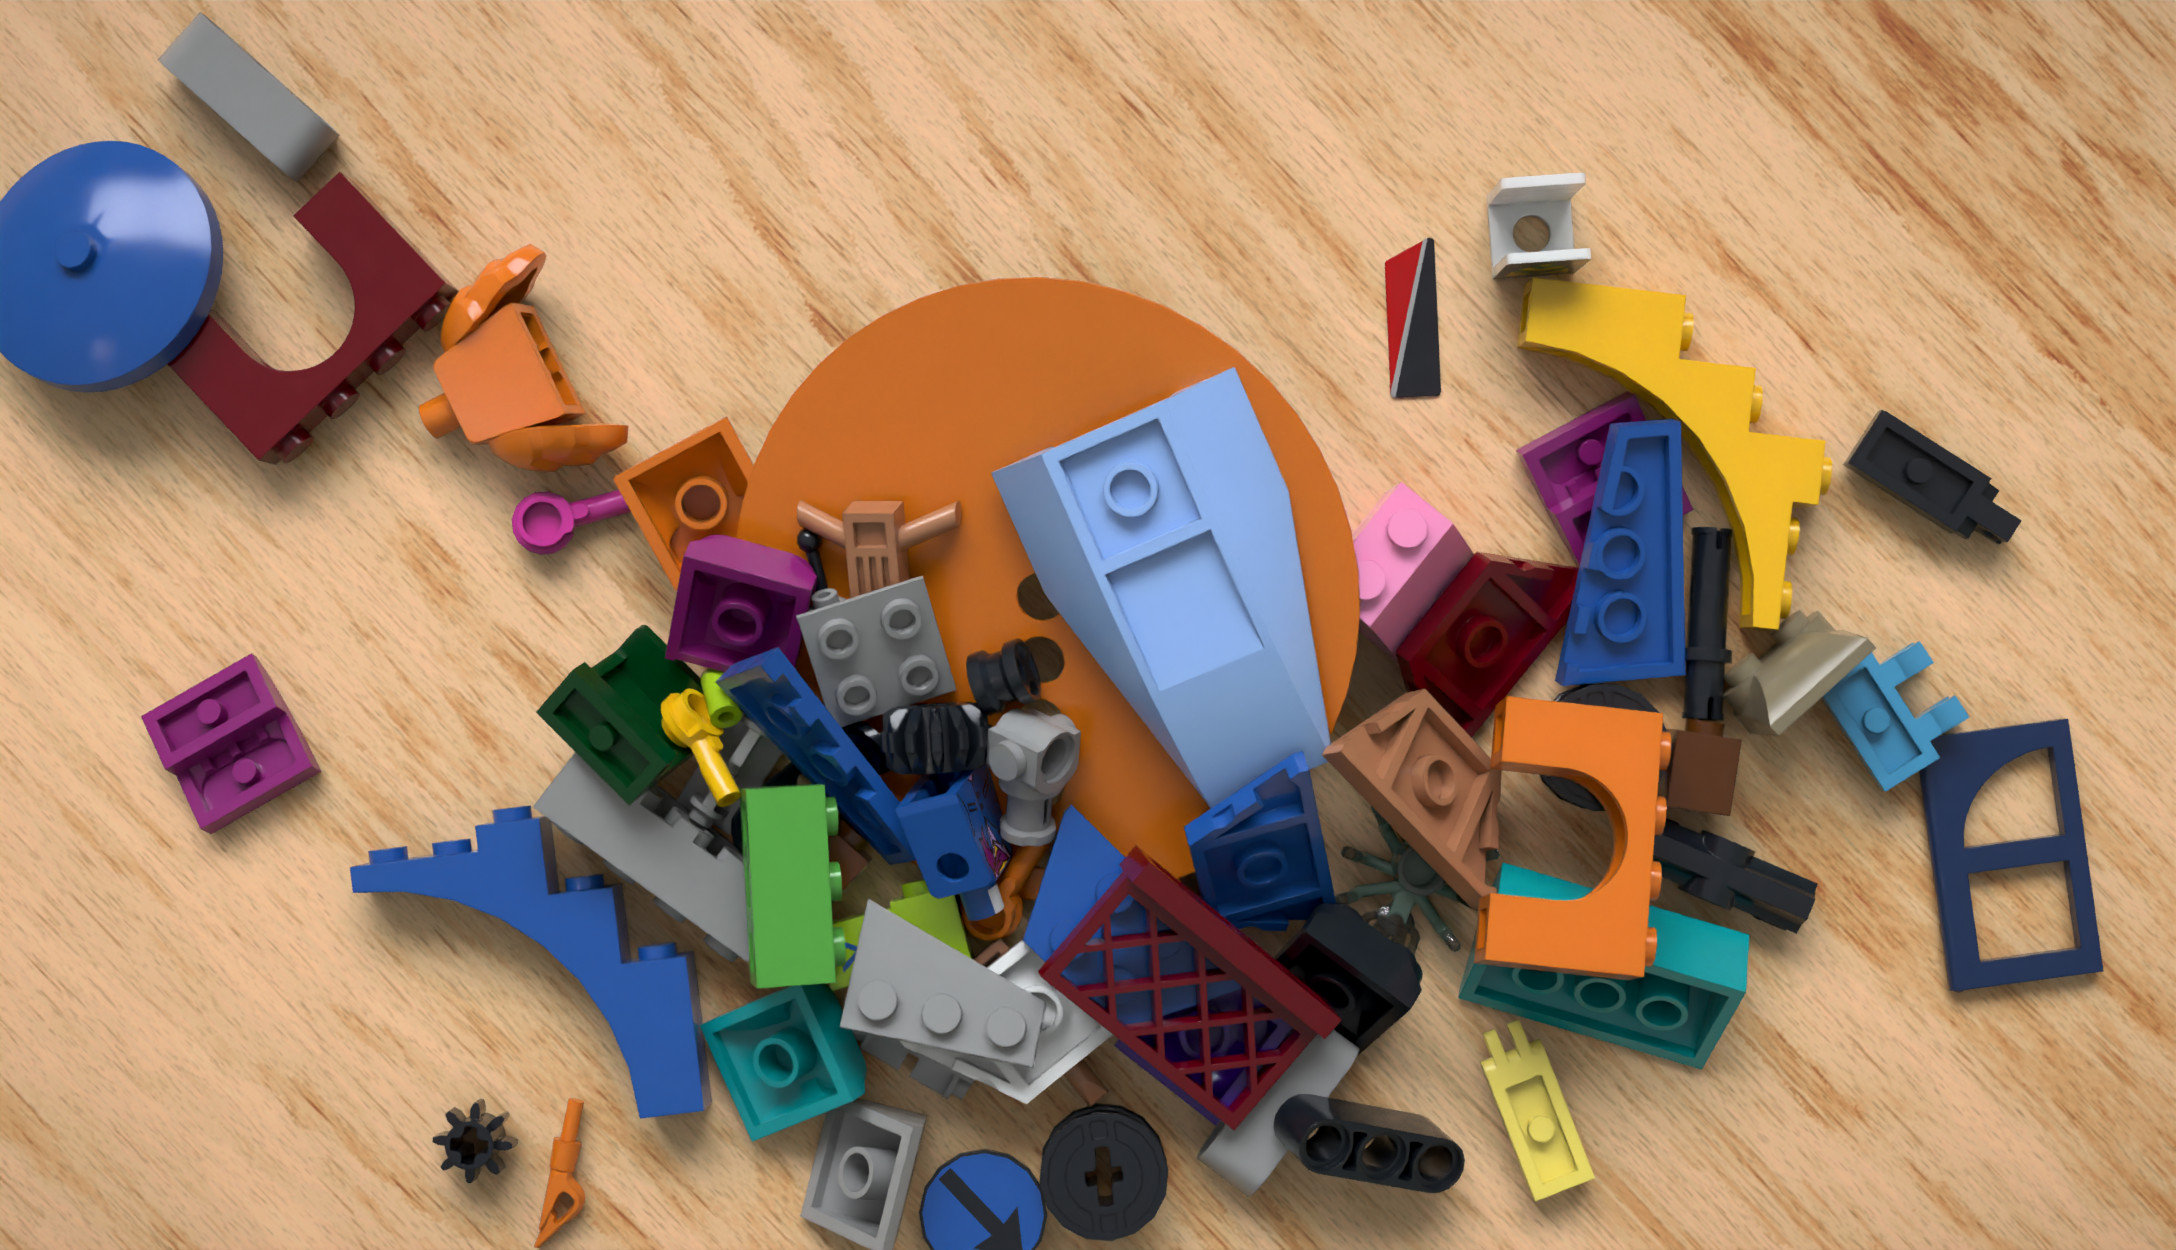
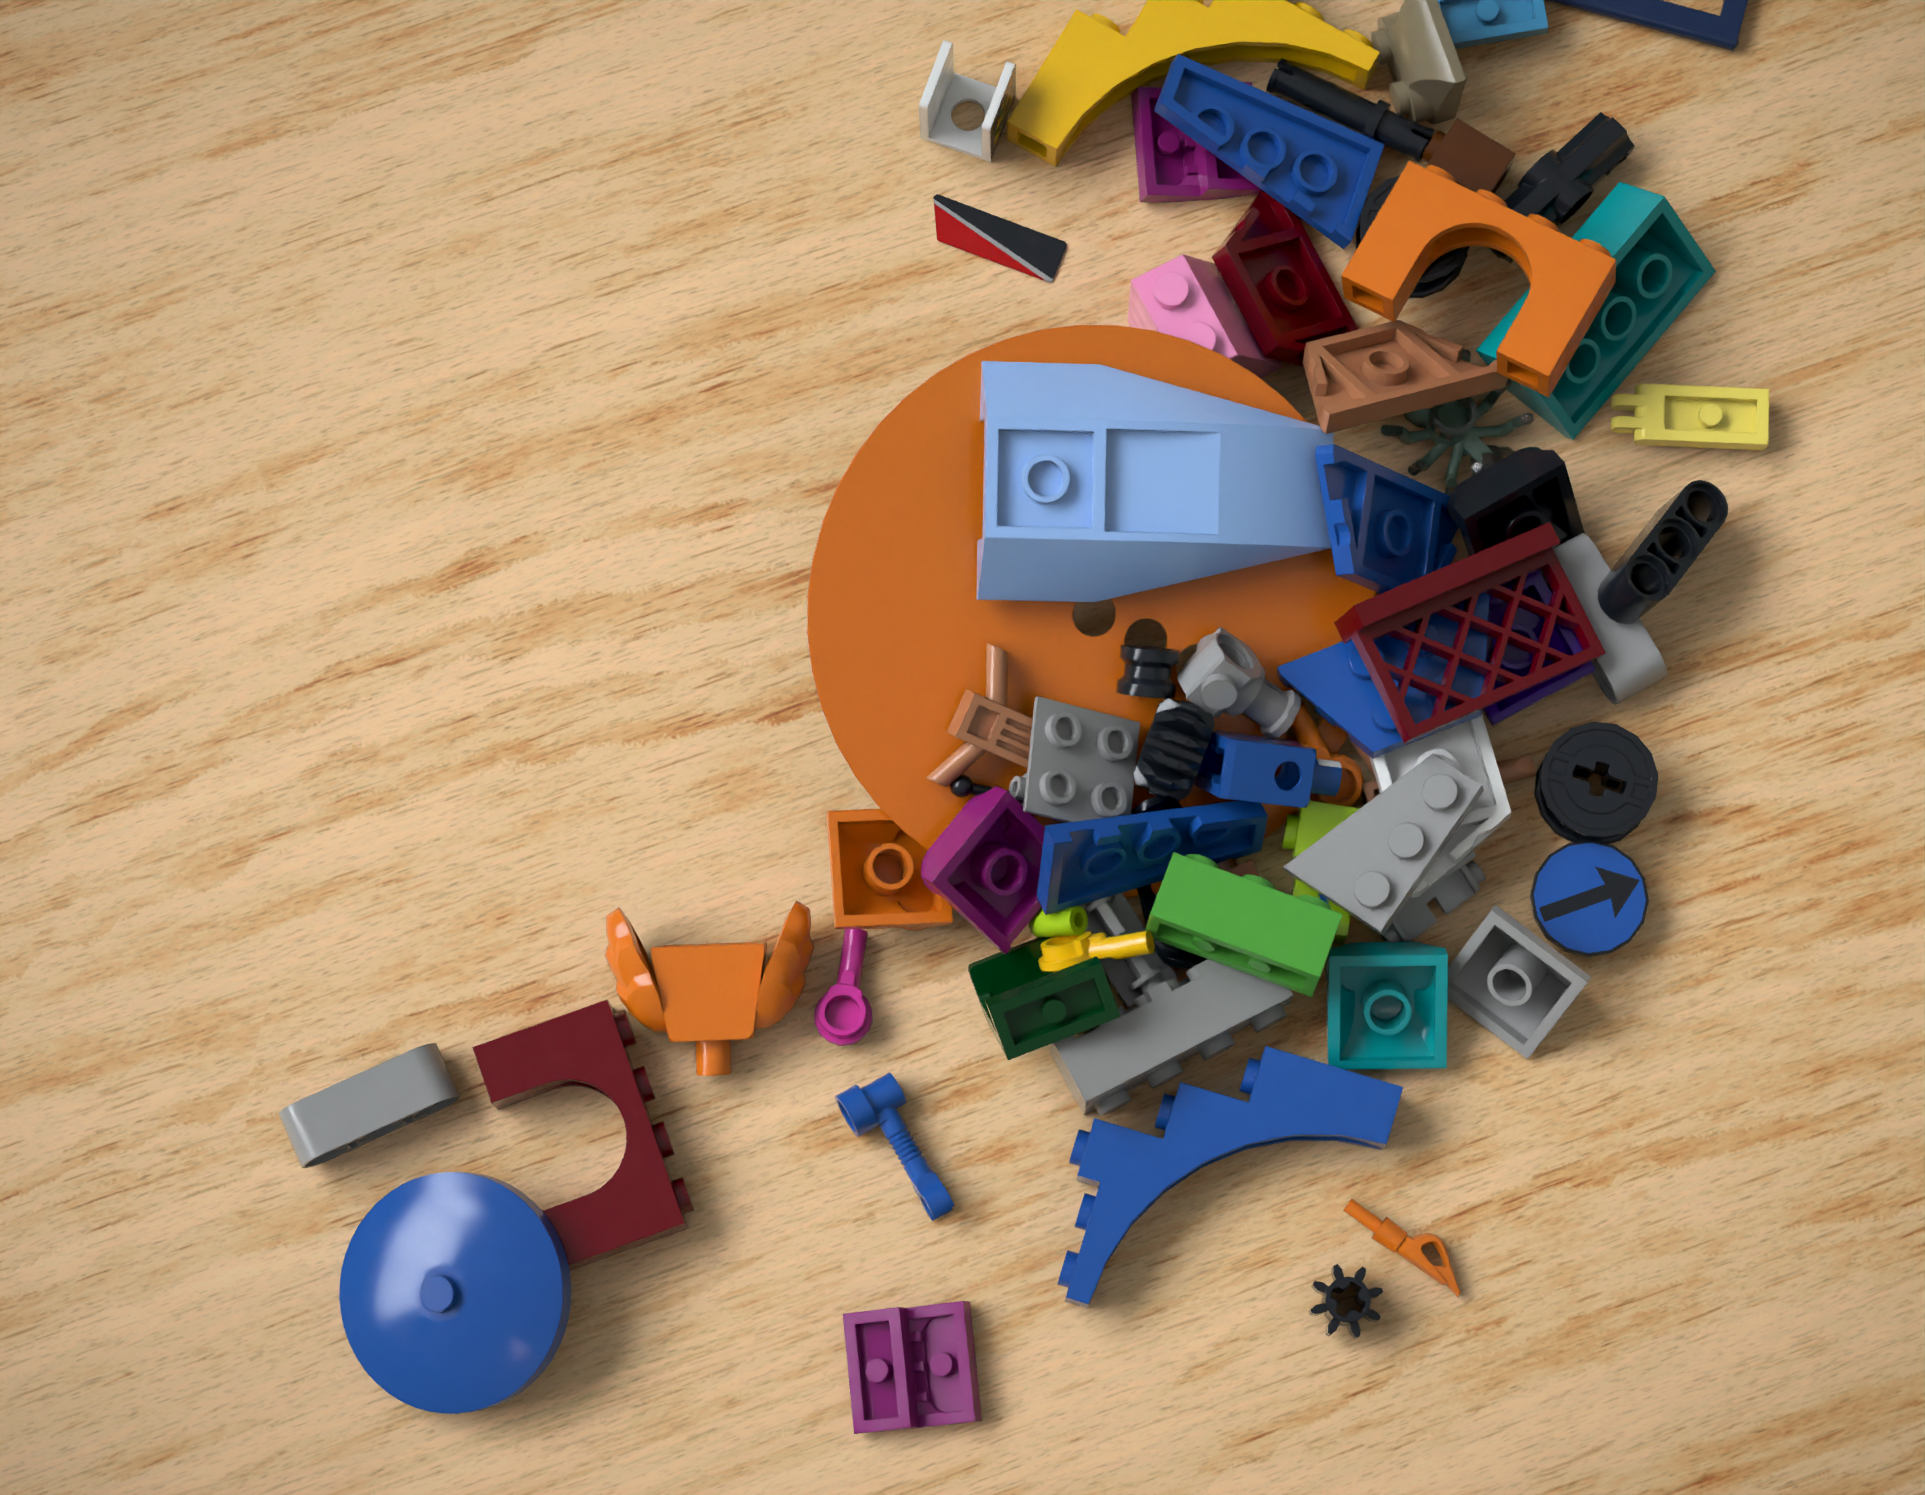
camera: 65 degrees left, 10 degrees down
none -> blue brick [835,1072,955,1221]

